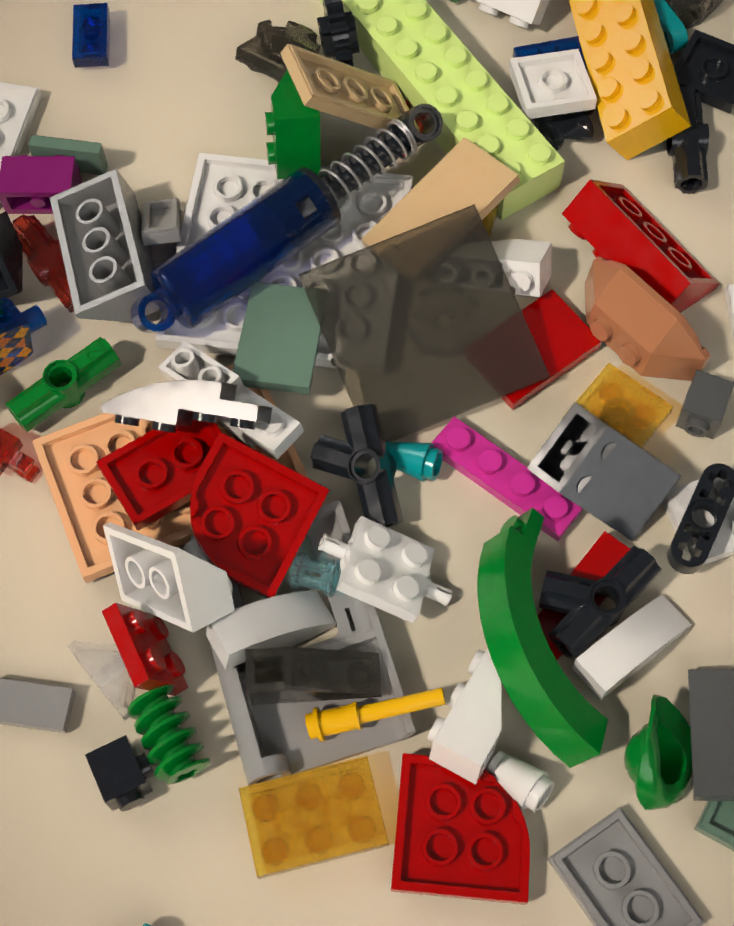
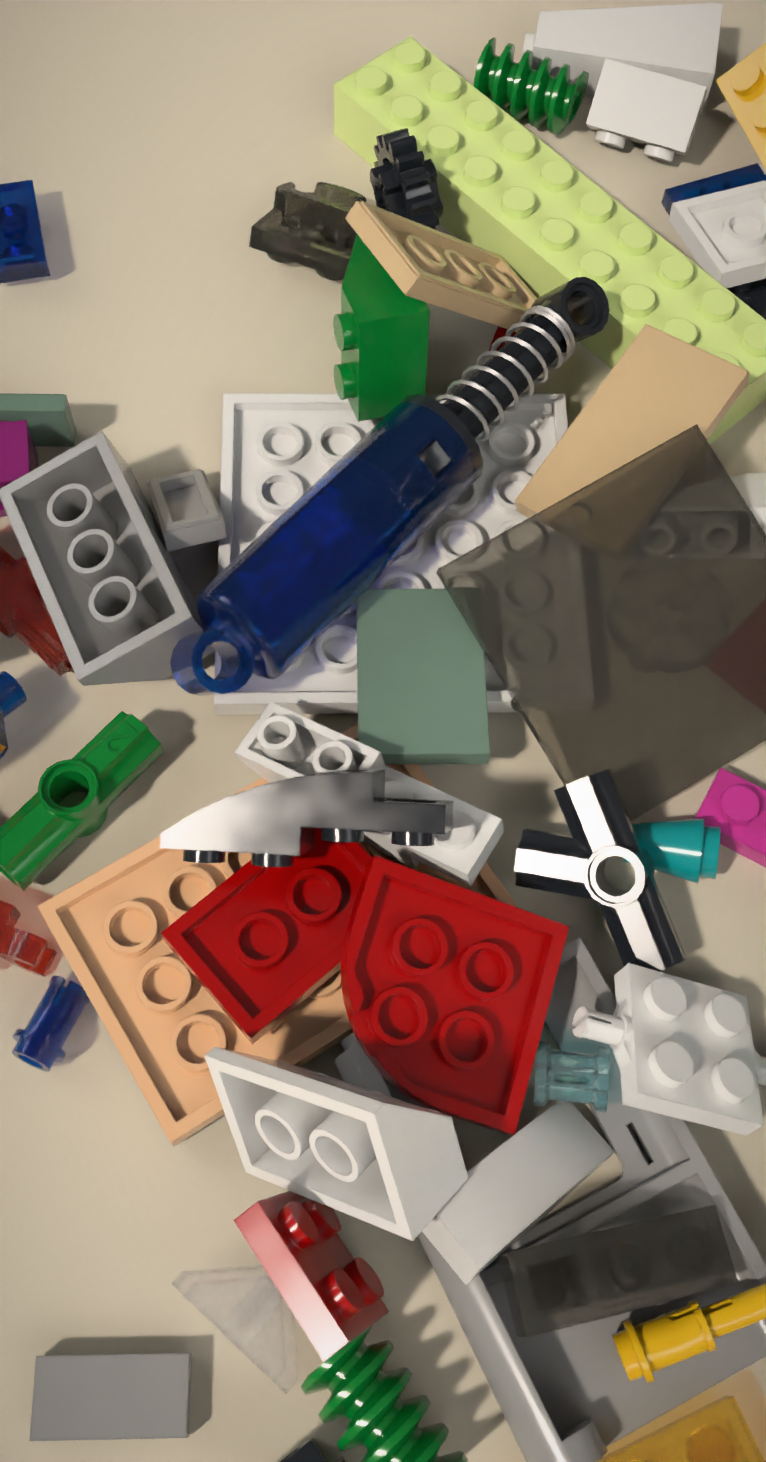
camera: 15 degrees left, 0 degrees up
none -> clear blue pin [12,976,90,1072]

